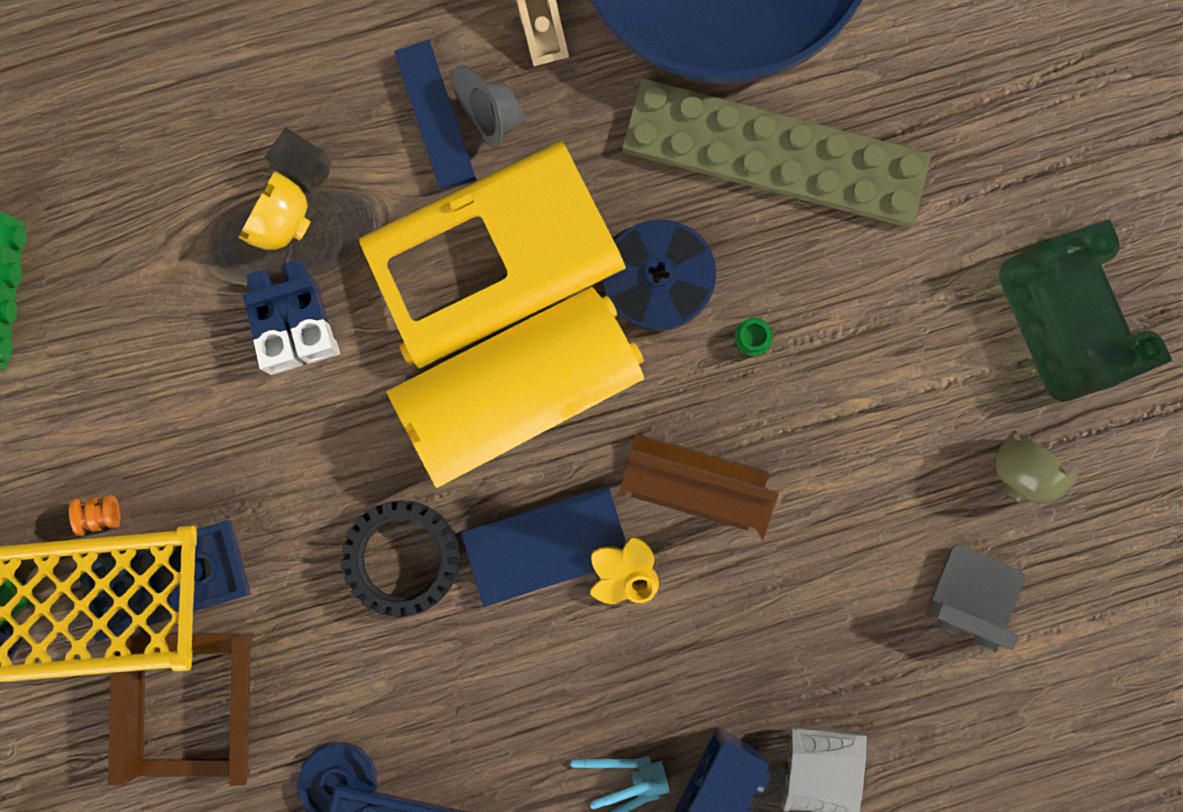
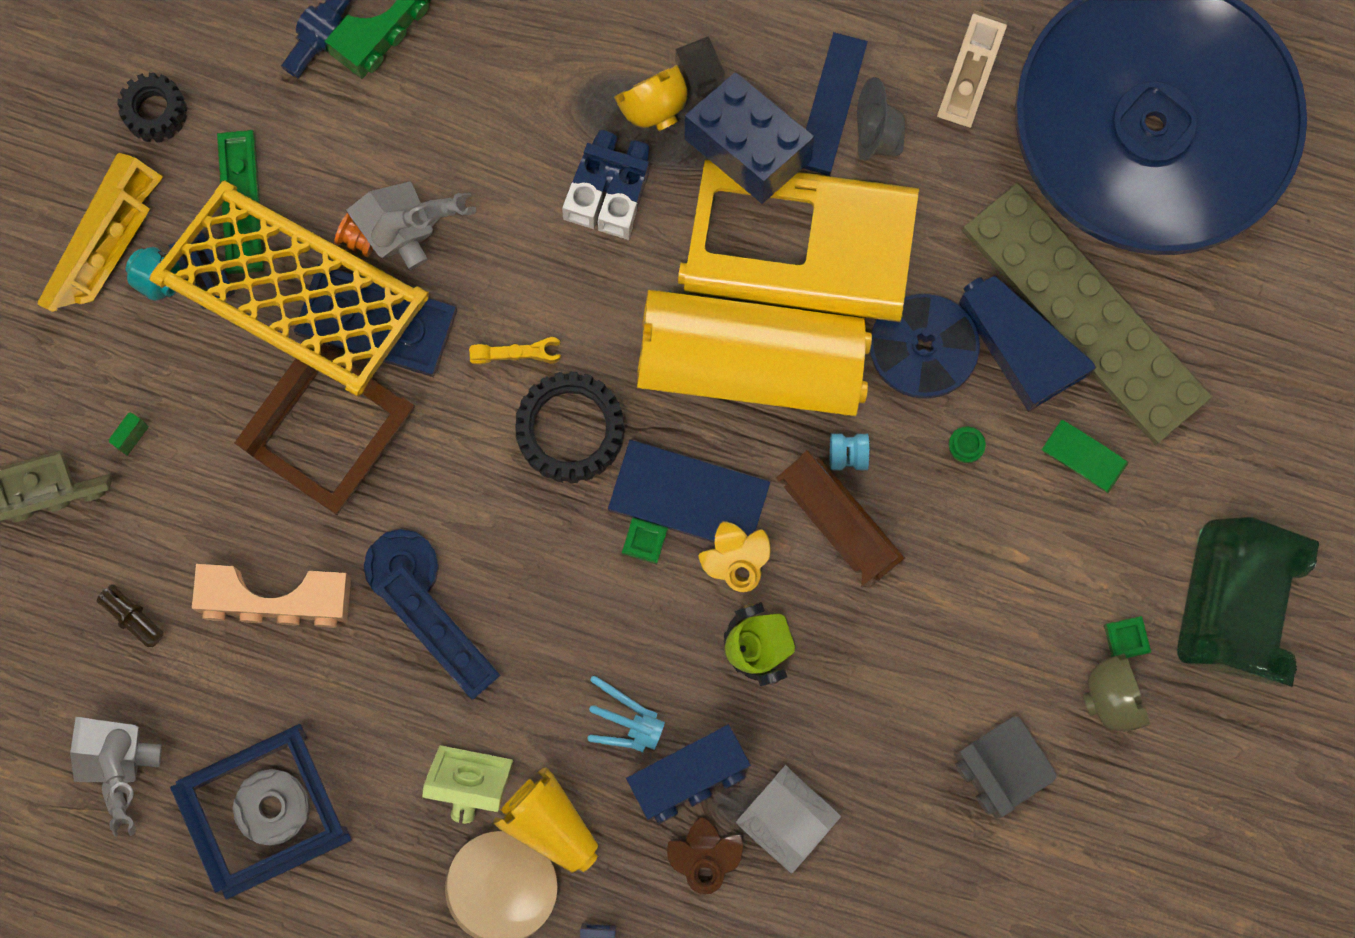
camera: 30 degrees right, 5 degrees down
none -> light grey torso [346,181,476,270]
none -> yellow piece [469,337,561,364]
none -> green tile [622,517,668,565]
none -> dark blue brick [685,72,814,204]
none -> lime cap [724,602,795,686]
none -> medium azure wheel [829,433,869,470]
none -> dark blue slope [959,275,1096,412]
none -> green slope [1041,420,1128,493]
none -> green tile [1104,616,1151,658]

